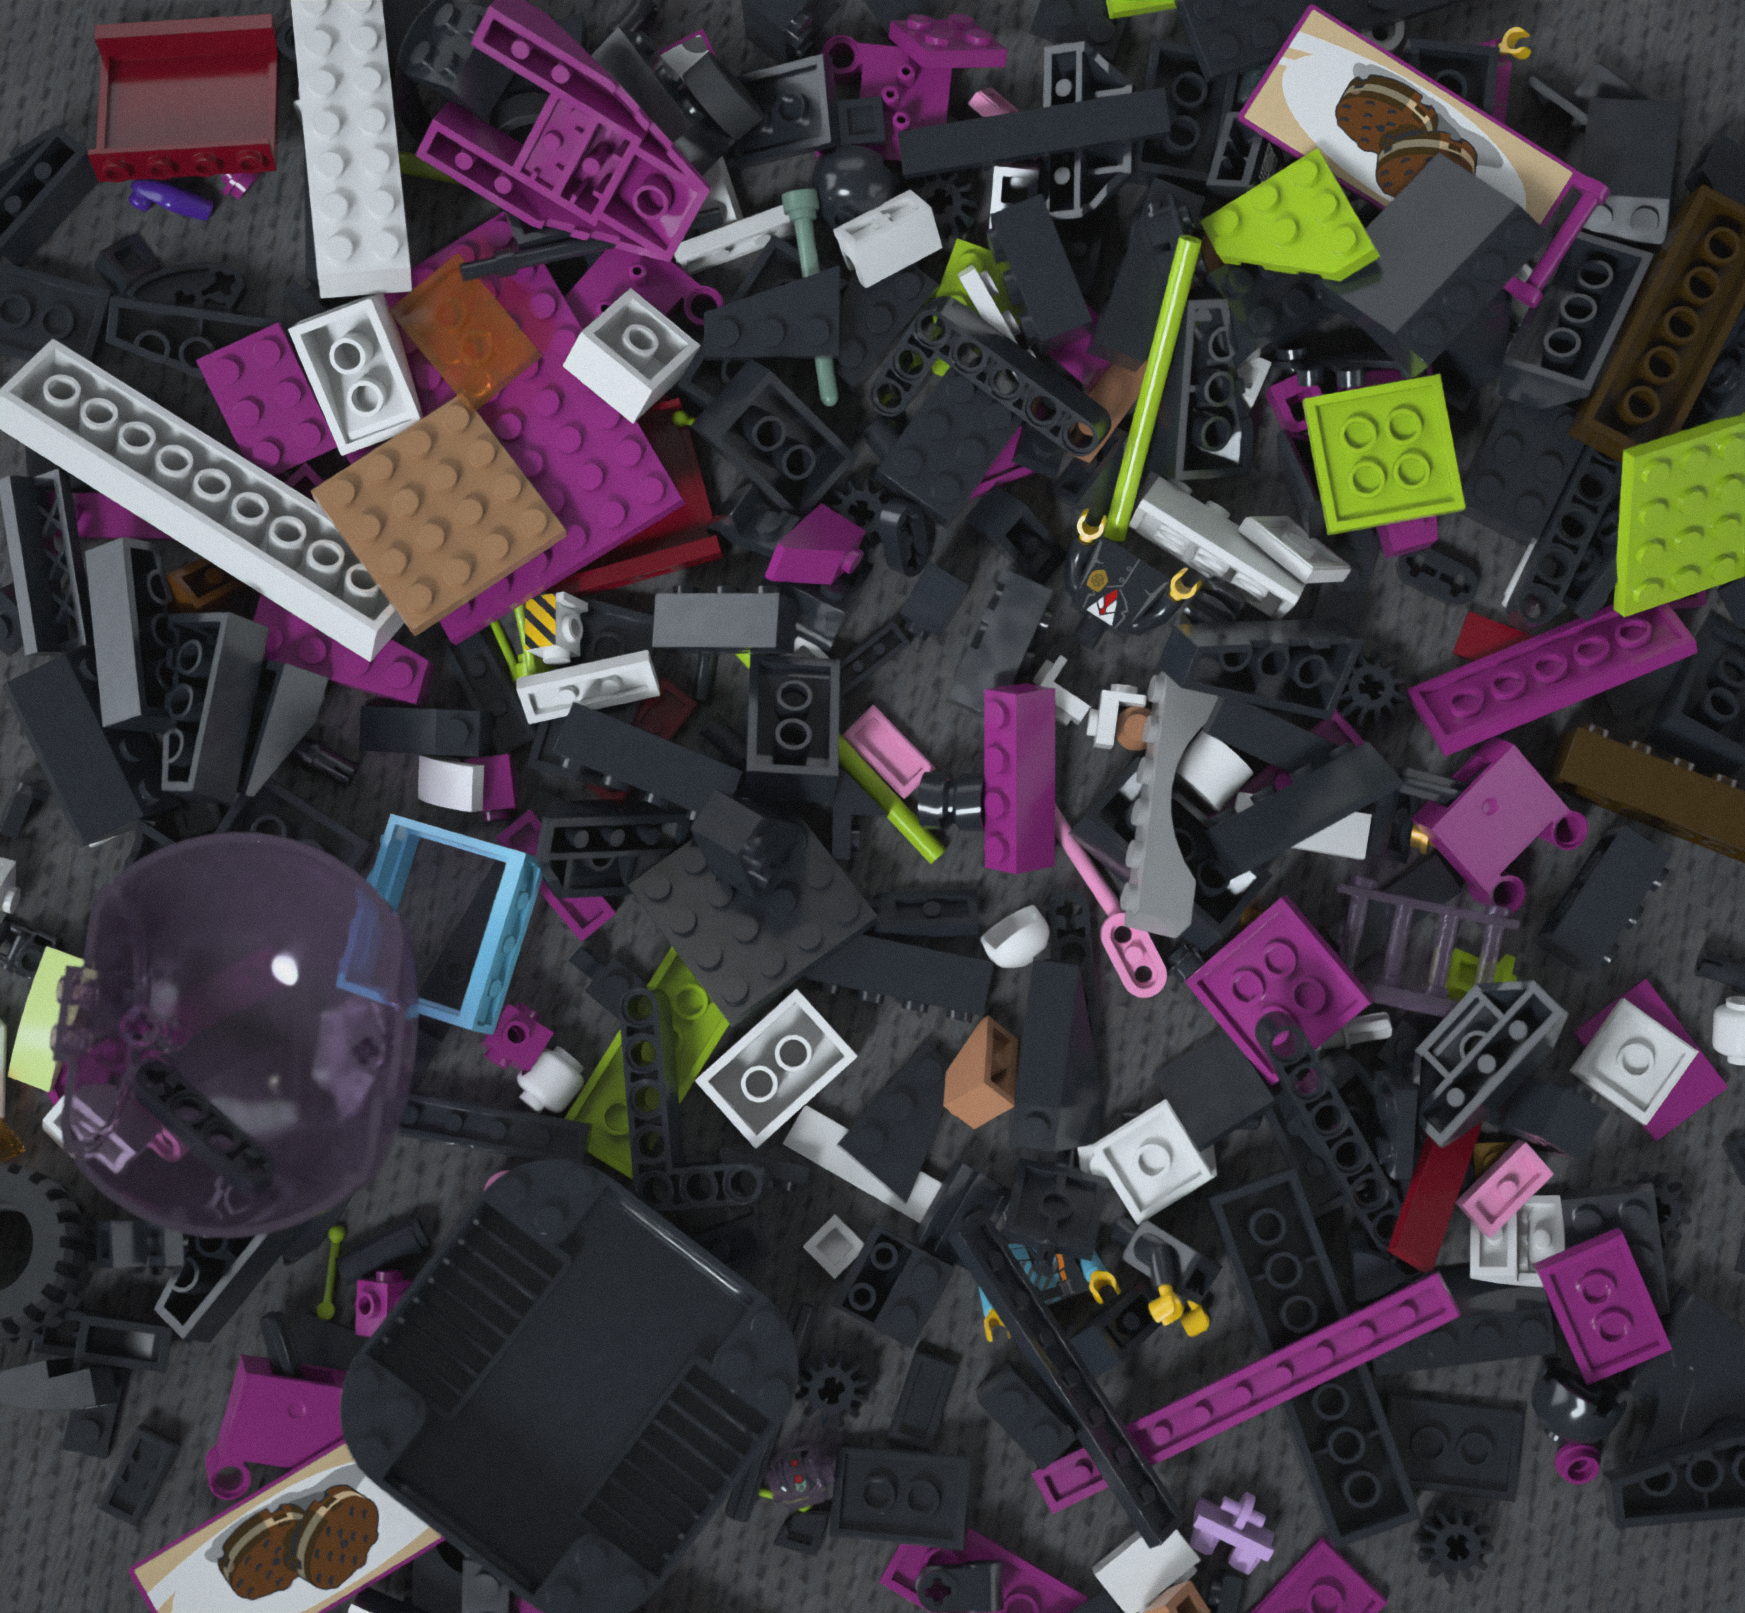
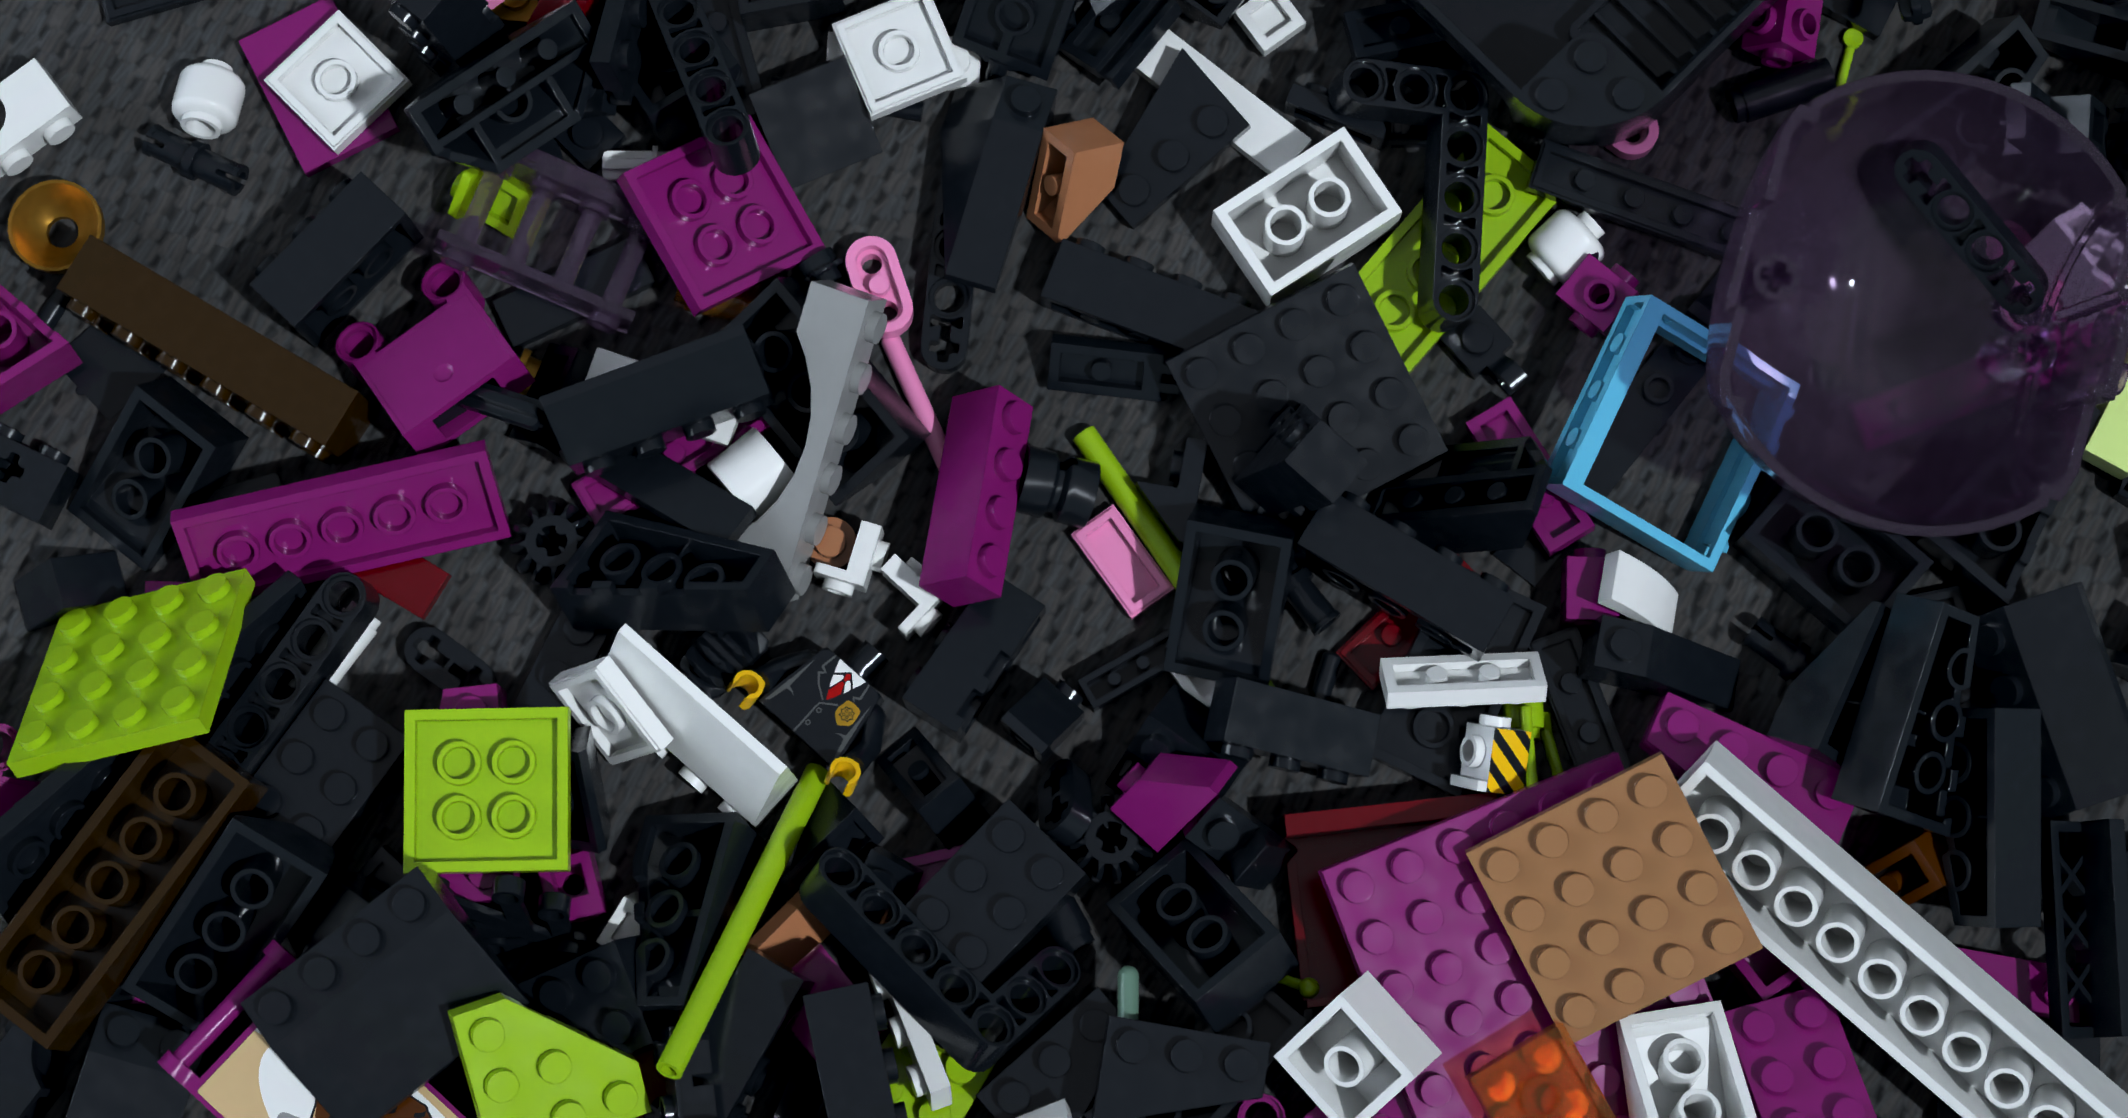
camera: 170 degrees left, 5 degrees down
white hair [981,905,1050,968] -> none

